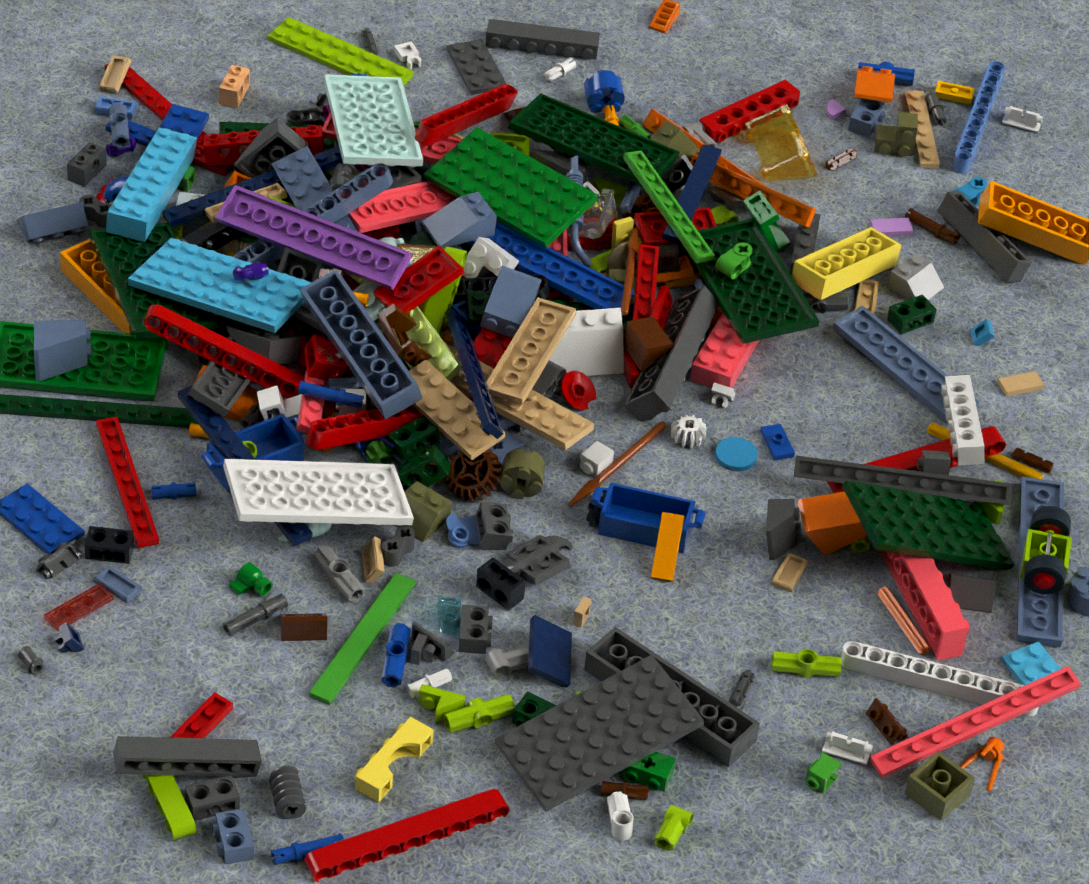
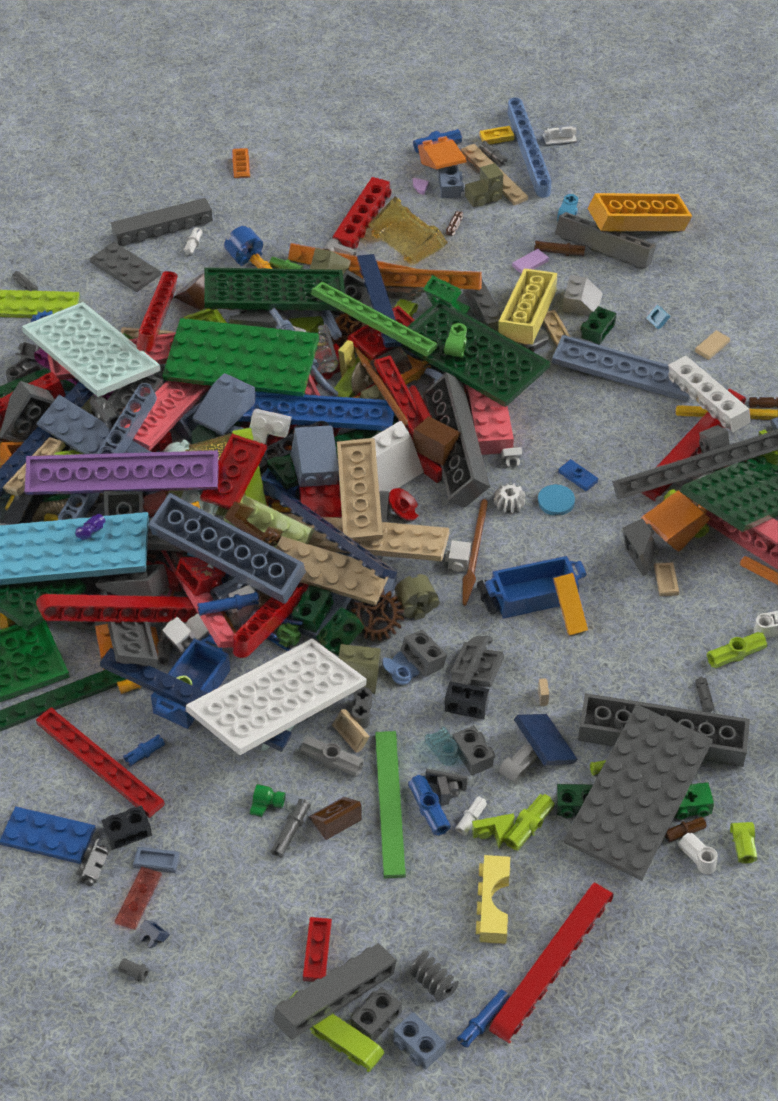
camera: 25 degrees left, 5 degrees up
white plate [394,41,421,69] -> none

